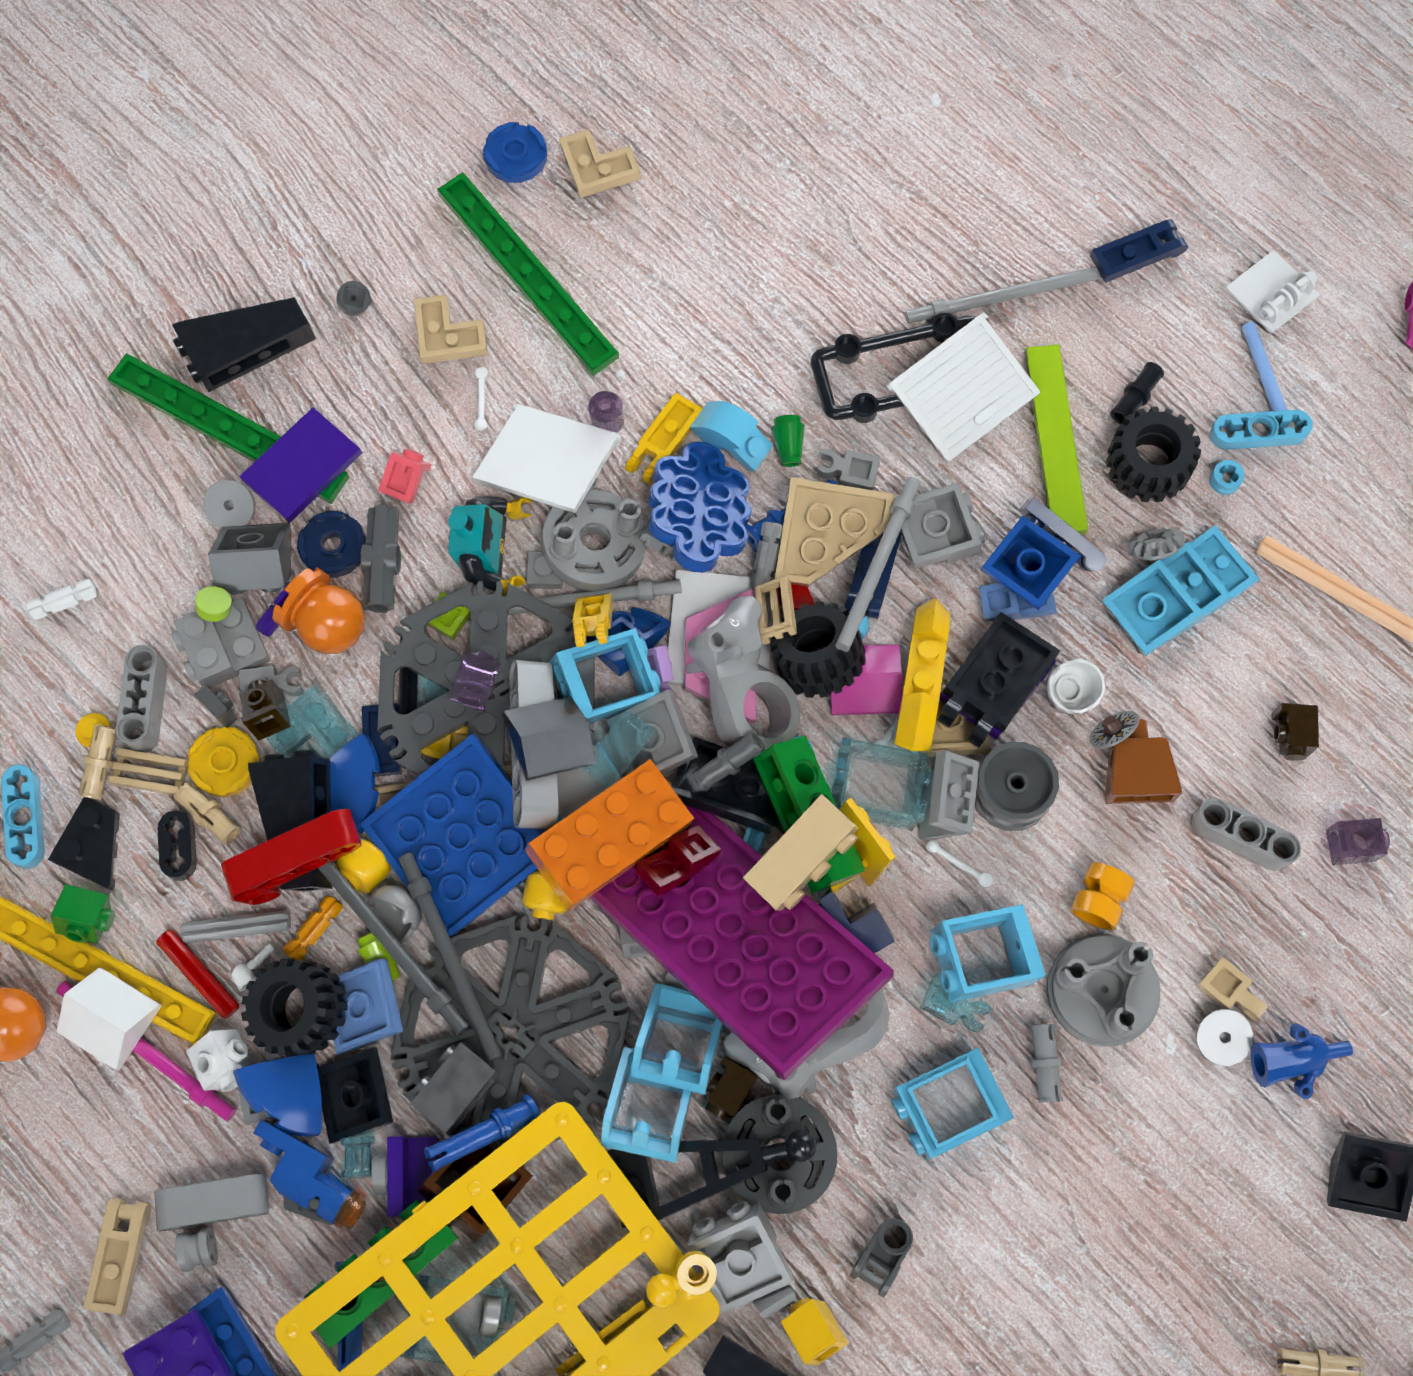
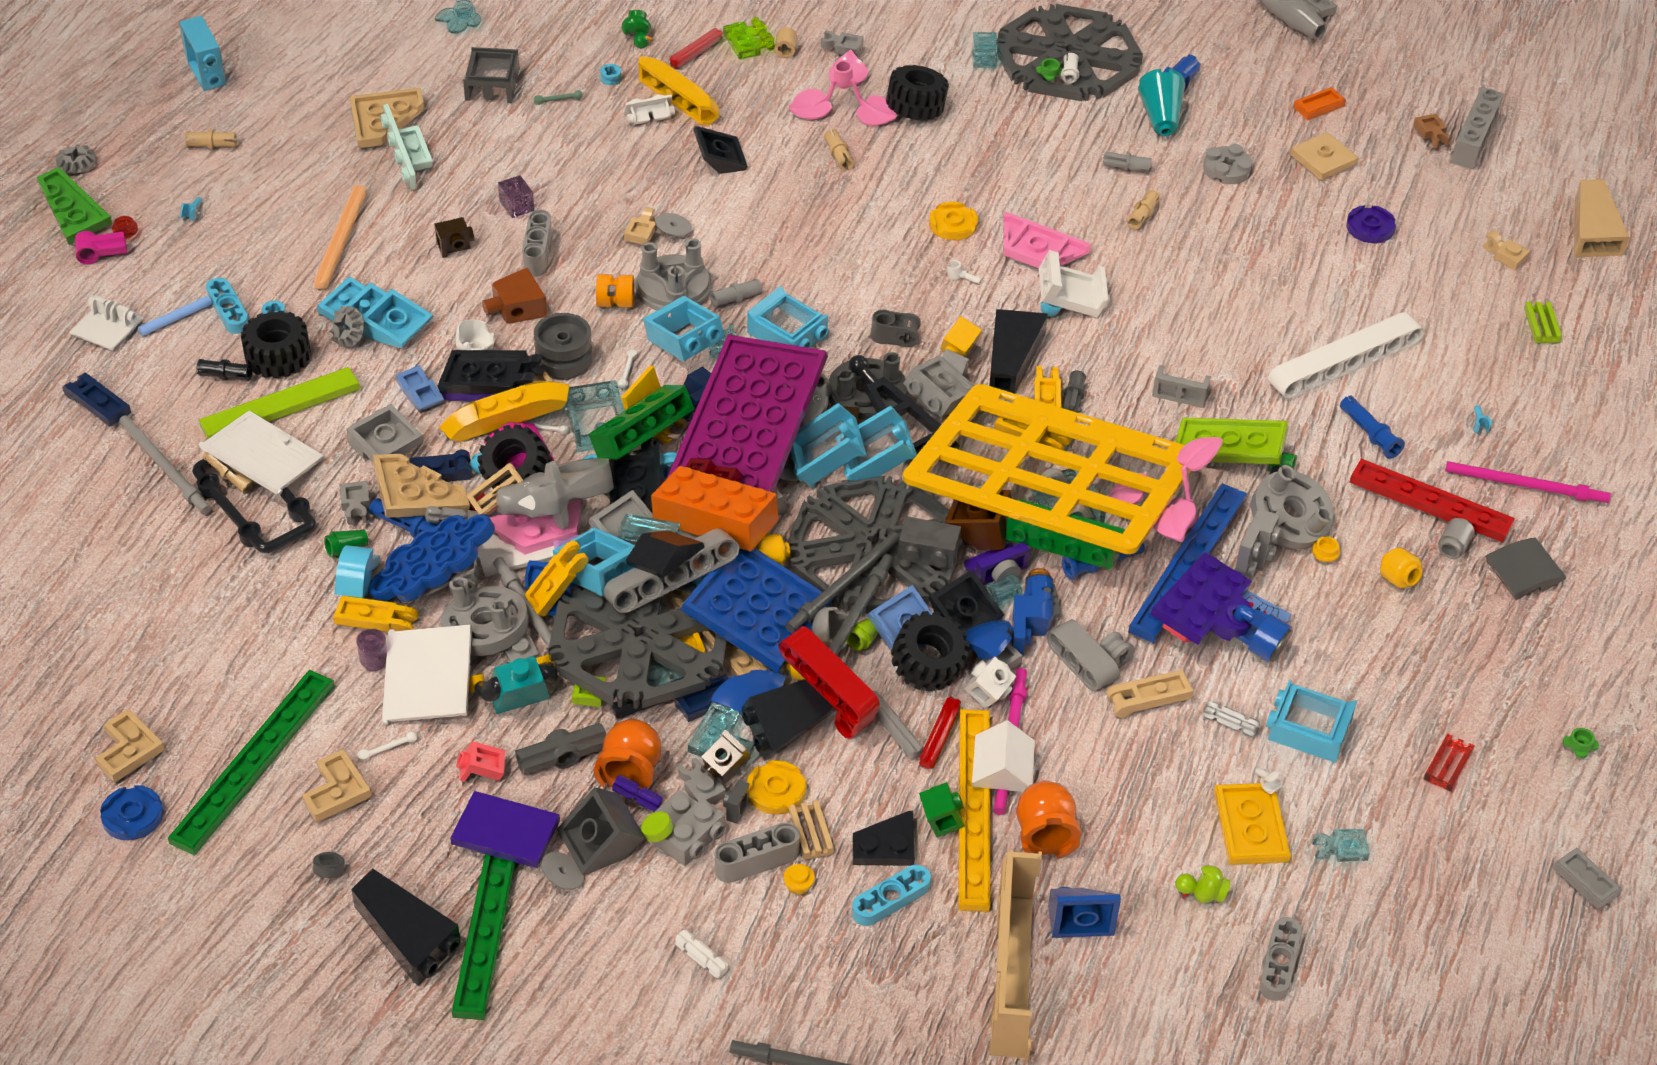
camera: 120 degrees left, 25 degrees down
tan pin [78,724,117,799] -> none
black beam [158,811,197,881] -> none
tan pin [174,782,241,845] -> none
white hand [232,943,275,992] -> none
light orange axle [283,895,343,960] -> none
dark blue tile [297,511,366,578] -> none
blue pin [424,1094,540,1172] -> none
clear purple brick [450,651,500,712] -> none
yellow plate [646,1251,717,1307] -> none
dark grey pin [693,731,765,791] -> none
tan brick [743,794,859,911] -> none
light grey bar [836,477,920,652] -> none
light grey bracket [918,750,979,841] -> none
blue slope [981,516,1081,611] -> none
plate [1019,497,1106,571] -> none
piece [1090,711,1139,748] -> none
blue piece [1250,1023,1353,1099] -> none

